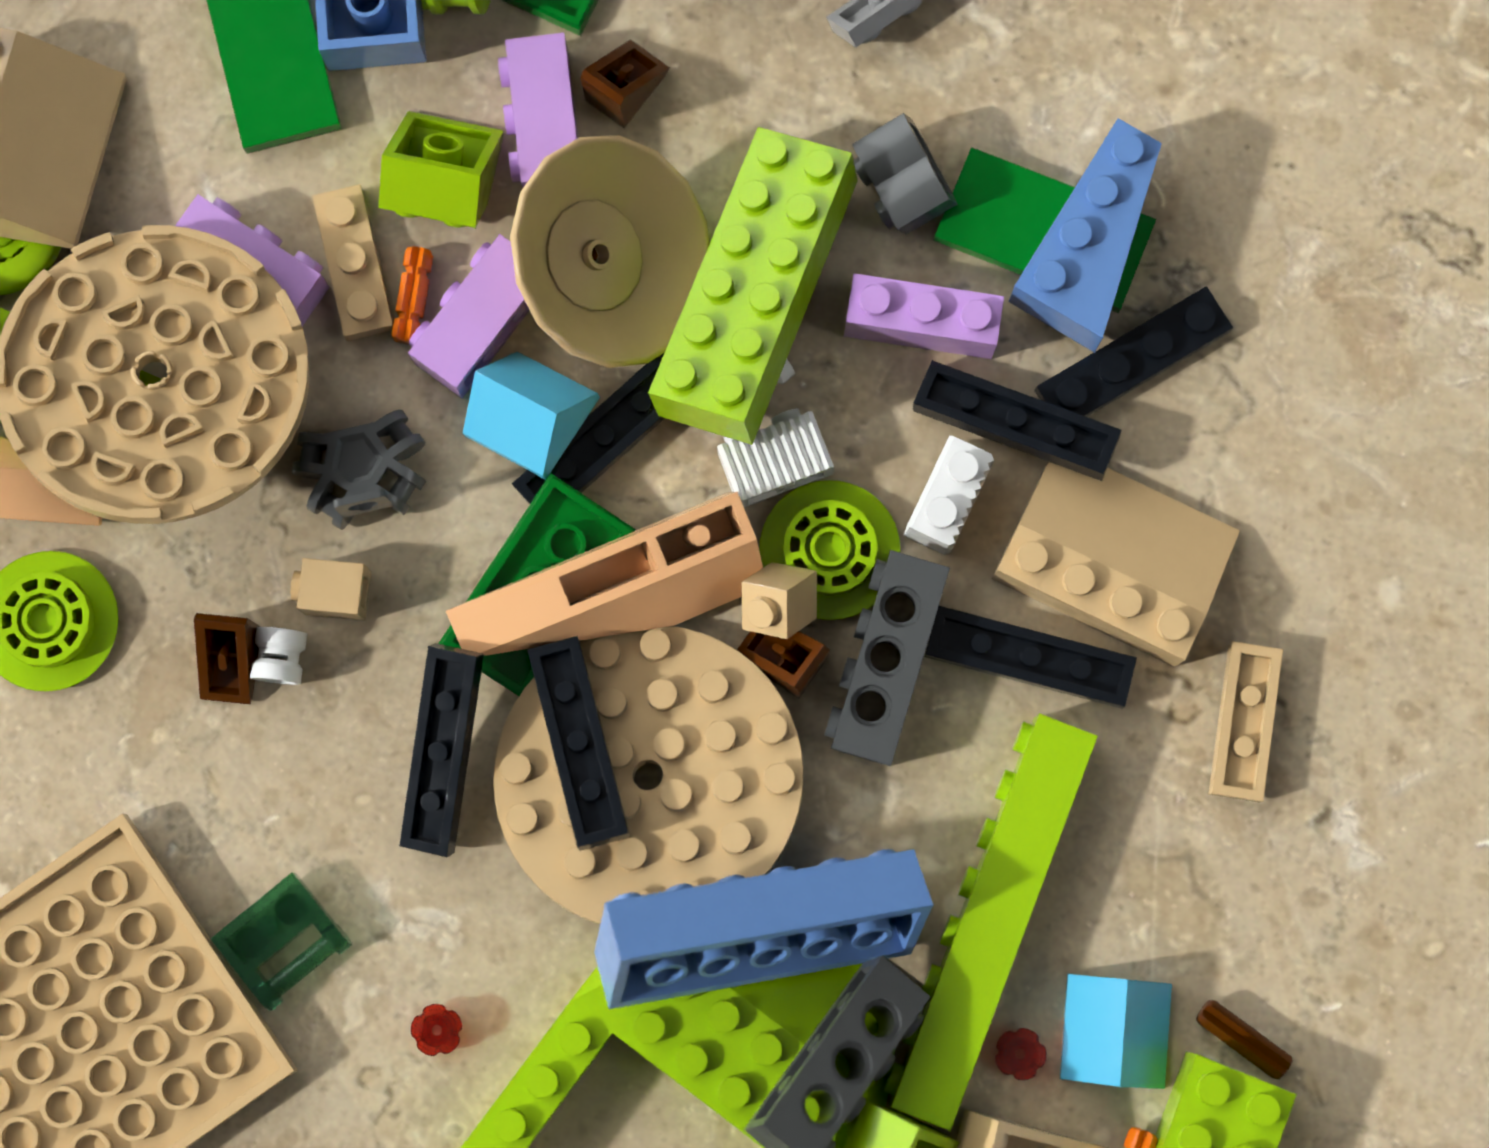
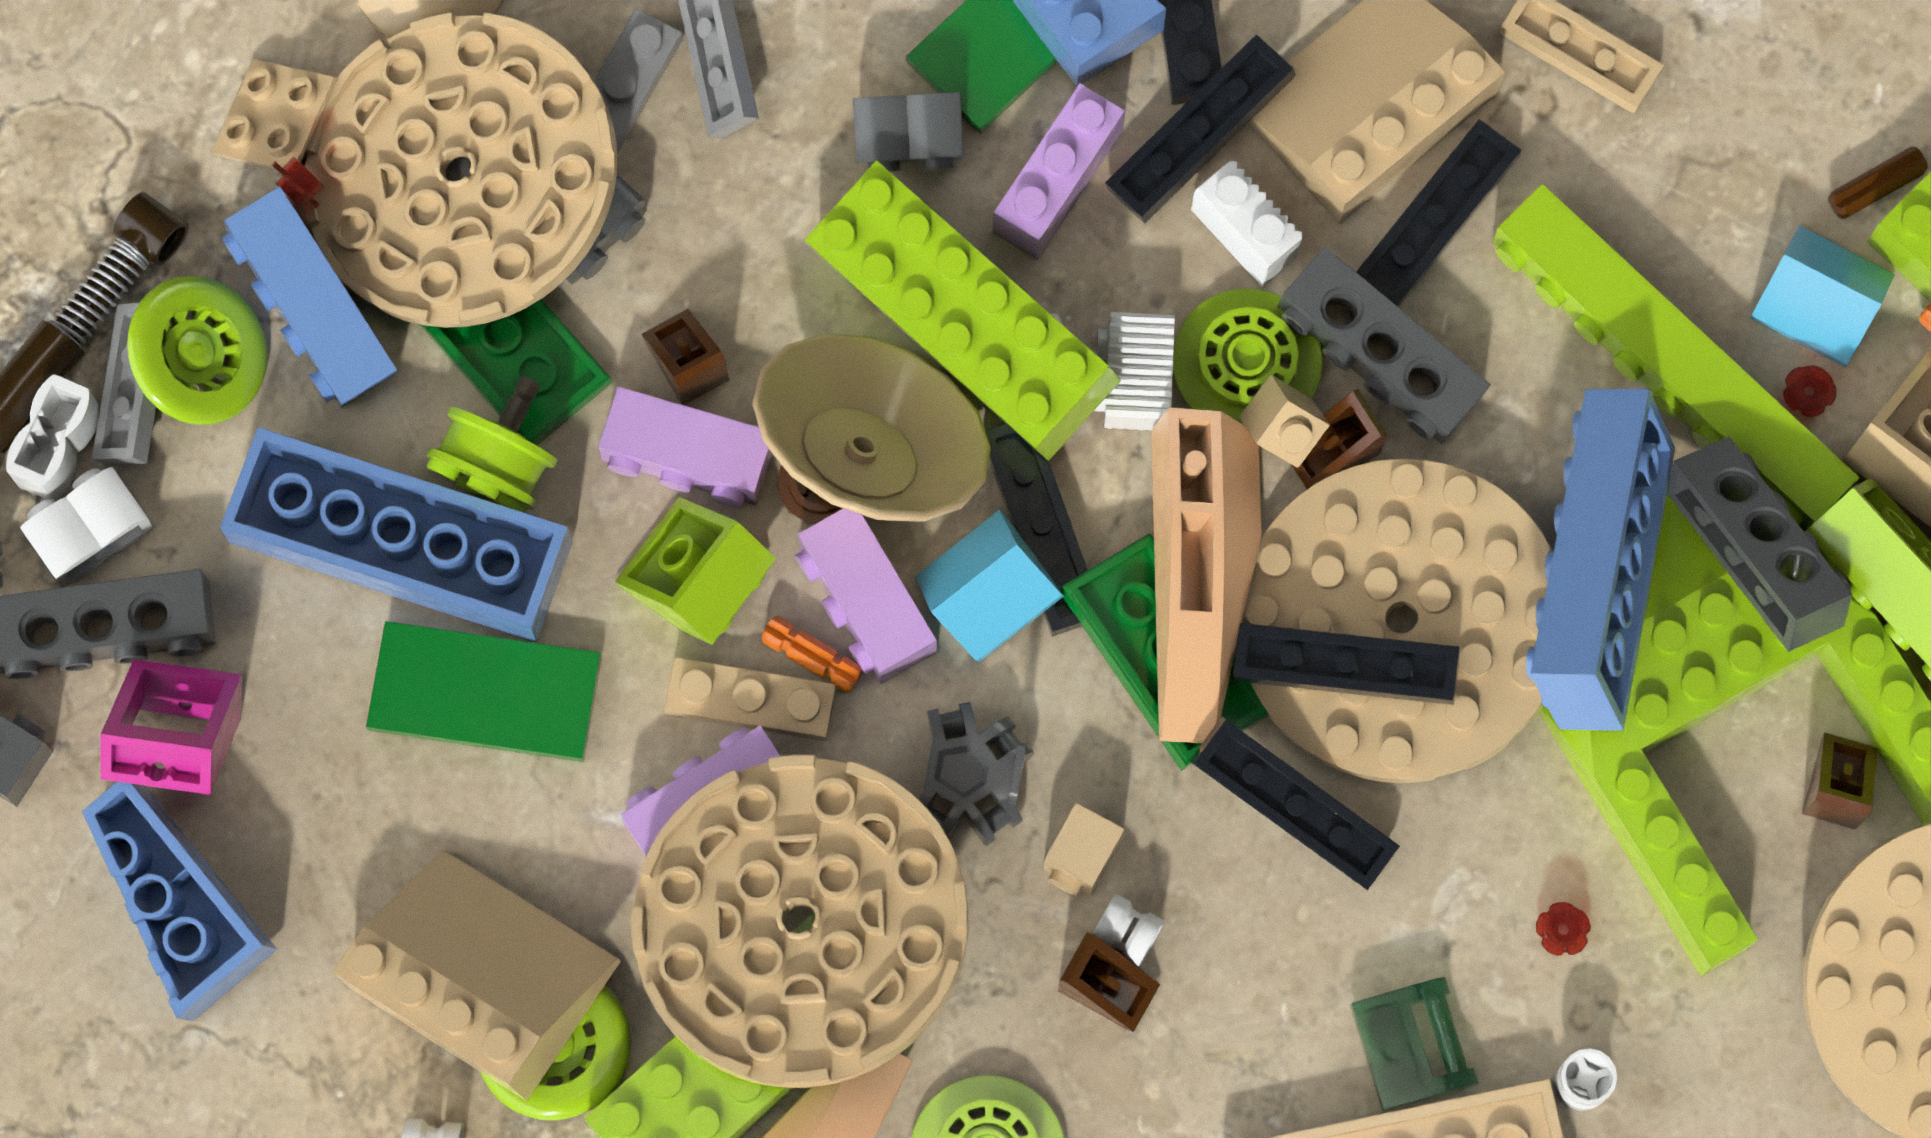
camera: 70 degrees left, 5 degrees down
none -> white wheel [1554,1048,1617,1111]

